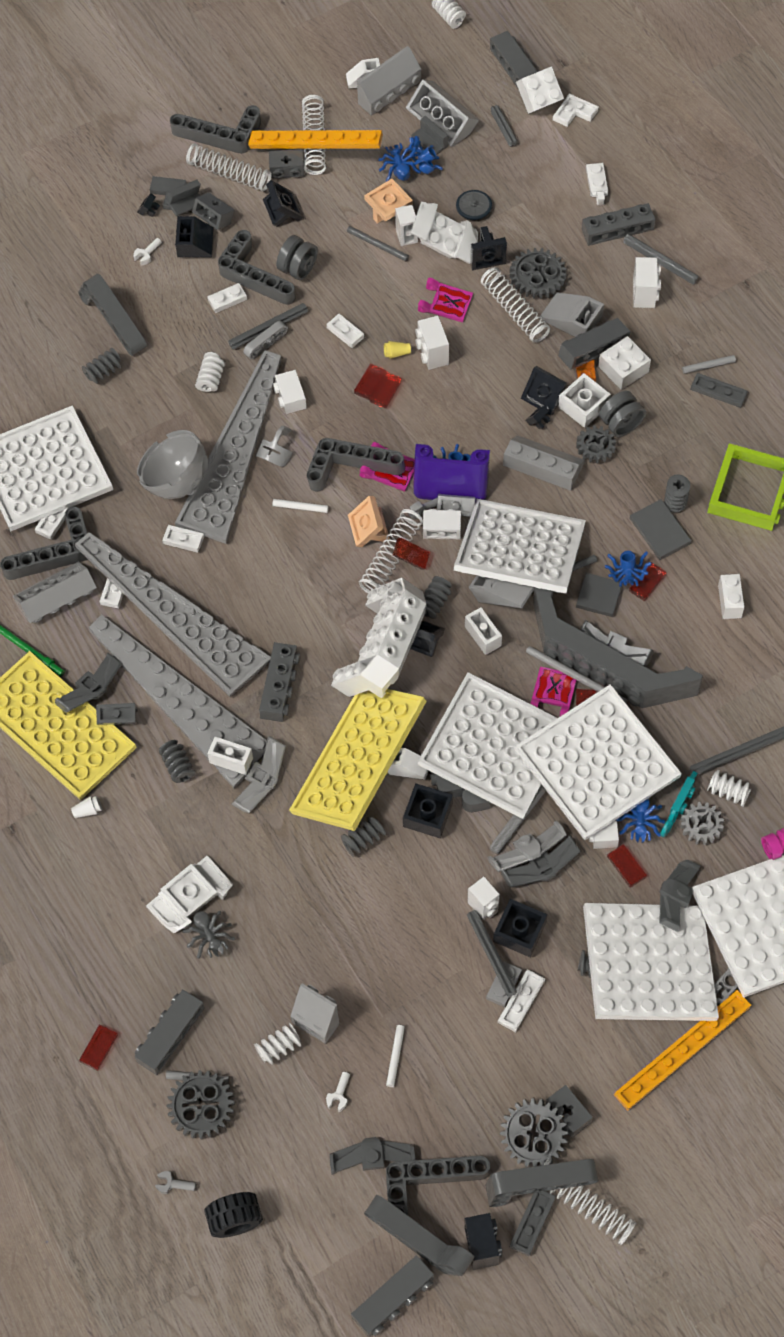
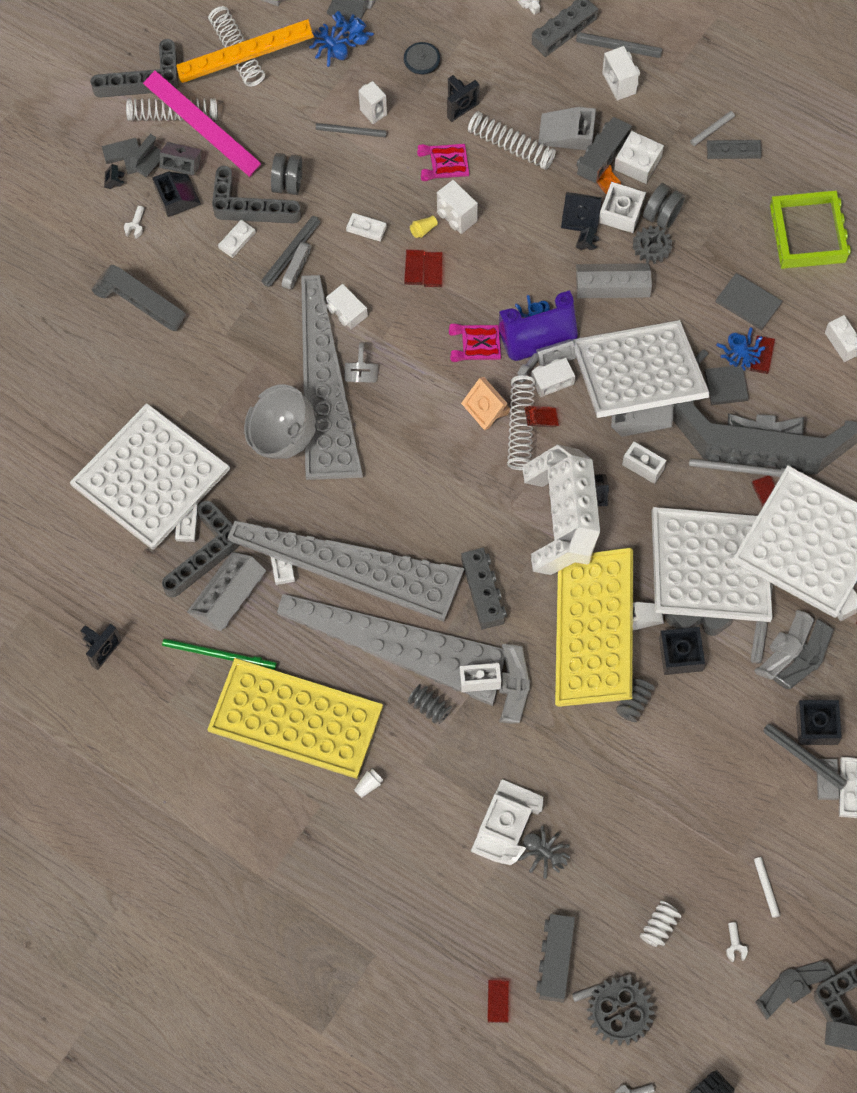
camera: 25 degrees left, 5 degrees up
dark grey plate [55,653,122,713] -> none
dark grey piece [81,348,121,384] -> none
dark grey panel [96,703,138,725] -> none
white plate [162,525,204,553] -> none
white piece [195,352,225,392] -> none
black bracket [263,180,303,227] -> none
dark grey brick [269,149,305,179] -> none
white bar [273,499,328,513] -> none
light grey slope [290,983,339,1044] -> none
dark grey beam [306,438,406,492] -> none
light nougat bracket [364,179,413,224] -> none
white piece [410,202,478,264] -> none
dark grey piece [424,576,452,619] -> none
white brick [468,877,499,920] -> none
dark grey gear [510,248,566,299] -> none
flag [530,667,576,717] -> none
dark grey piece [664,474,690,513] -> none
none -> dark pink tile [143,70,261,178]

